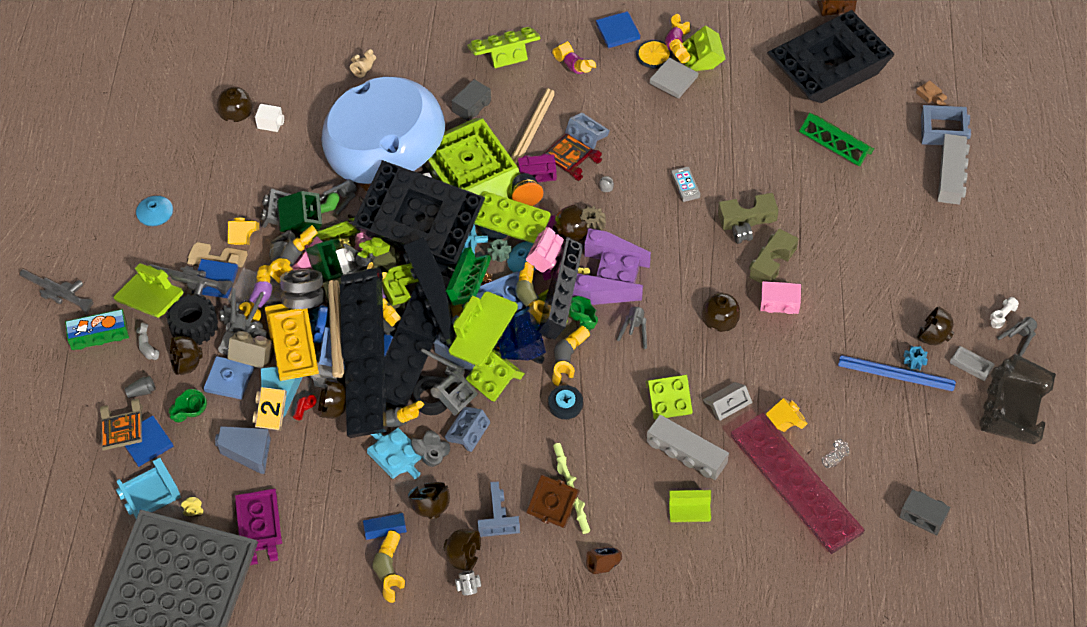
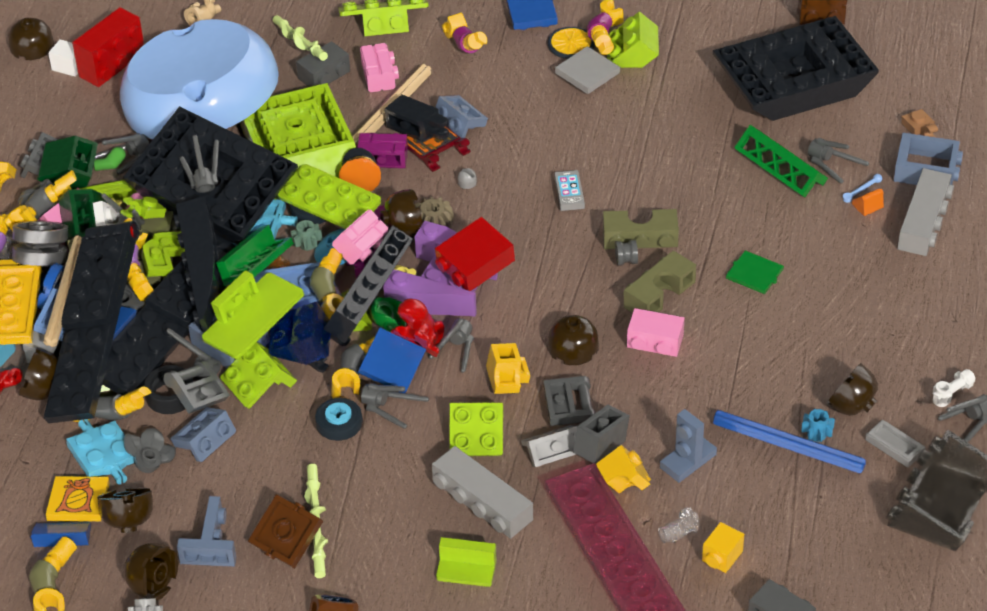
camera: 10 degrees right, 10 degrees down
none -> yellow tile [46,476,110,521]
none -> red brick [72,7,144,88]
none -> dark grey plant [180,135,219,193]
none -> yellowish green piece [273,15,328,61]
none -> blue tile [358,328,426,393]
none -> bright pink brick [360,43,399,93]
none -> dark grey plant [361,383,429,429]
none -> black hinge [384,94,449,141]
none -> red animal [391,298,445,357]
none -> red brick [435,216,515,291]
none -> yellow brick [486,343,530,394]
none -> dark grey plate [543,376,596,426]
none -> dark grey brick [573,404,630,464]
none -> sand blue bracket [660,409,717,483]
none -> yellow brick [702,522,744,573]
none -> green piece [726,250,784,294]
none -> dark grey plant [808,138,869,184]
none -> light blue hinge [843,174,882,203]
none -> orange slope [851,188,884,216]

